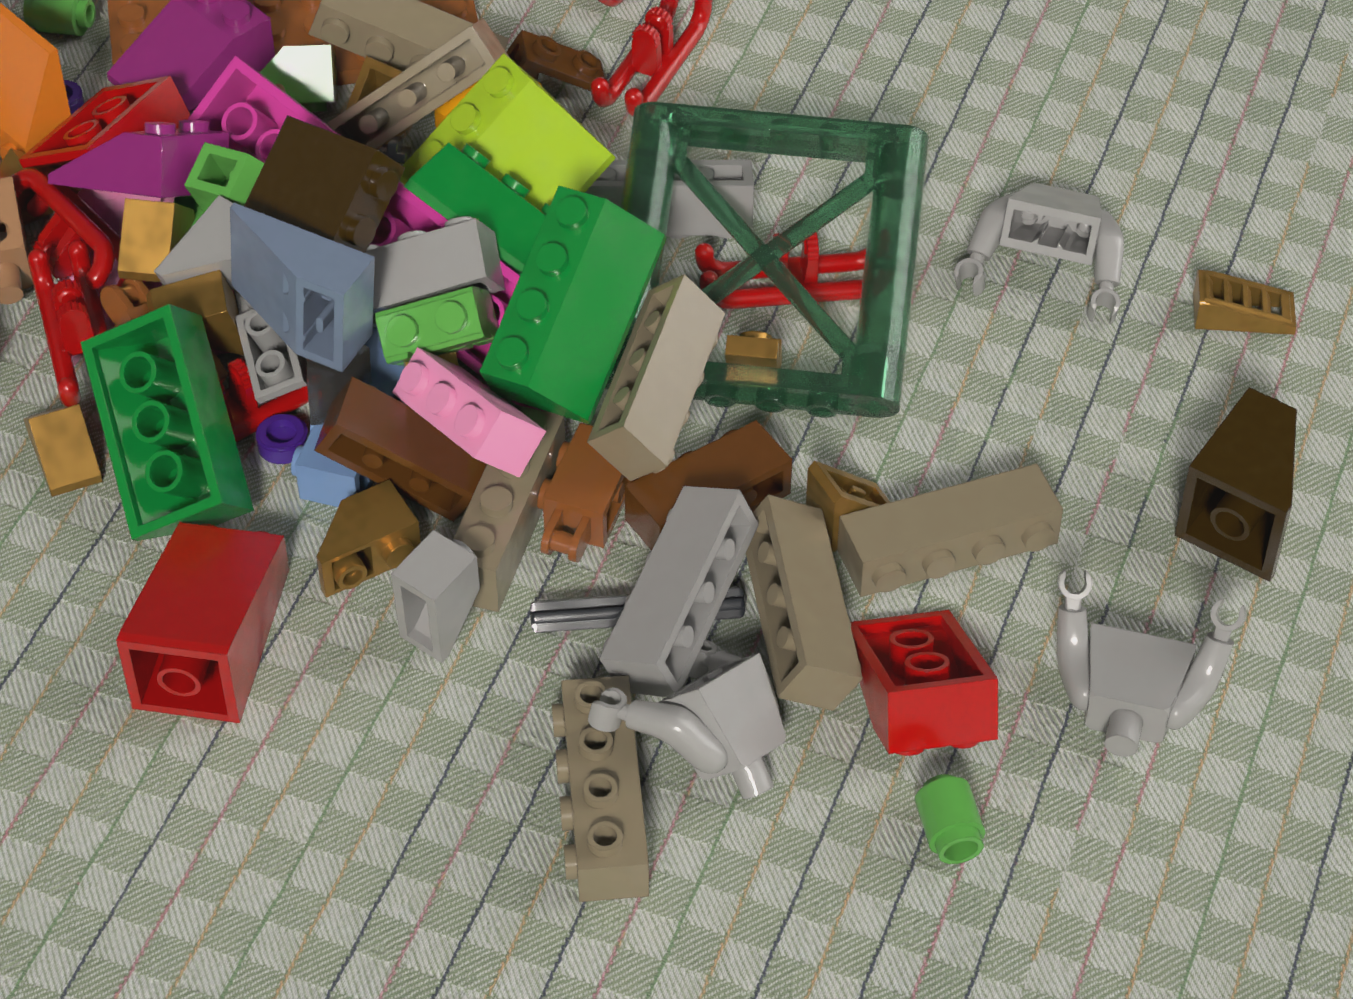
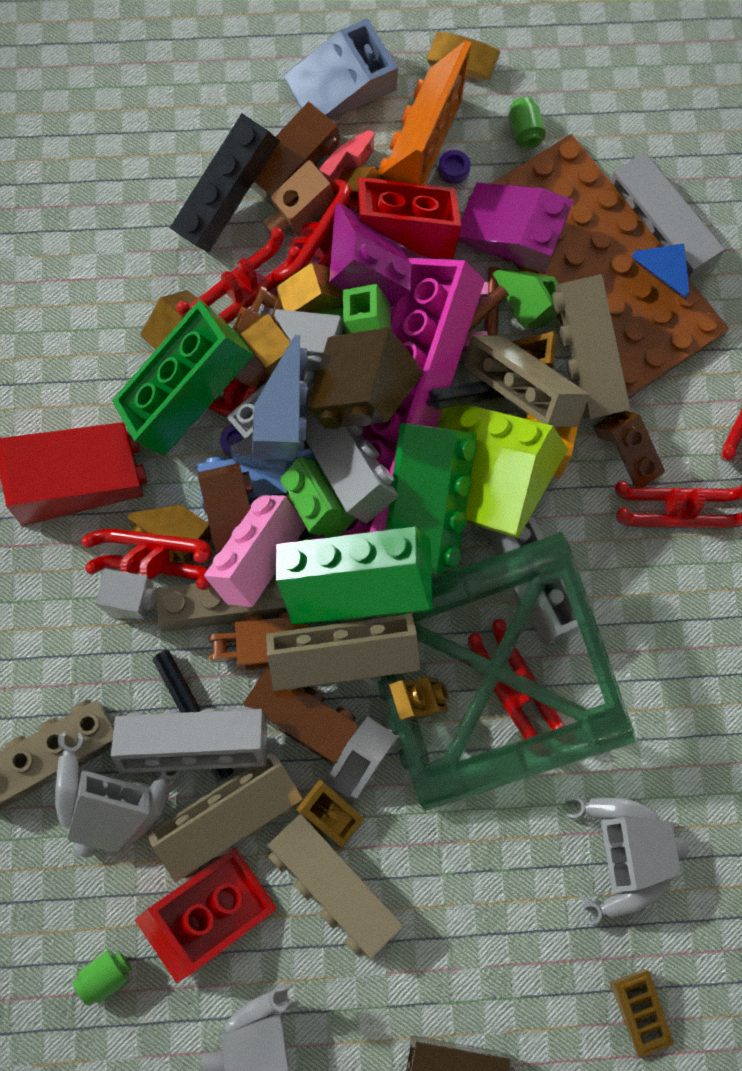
camera: 60 degrees right, 25 degrees up
none -> red piece [81,529,212,590]
none -> light grey slope [324,716,398,806]

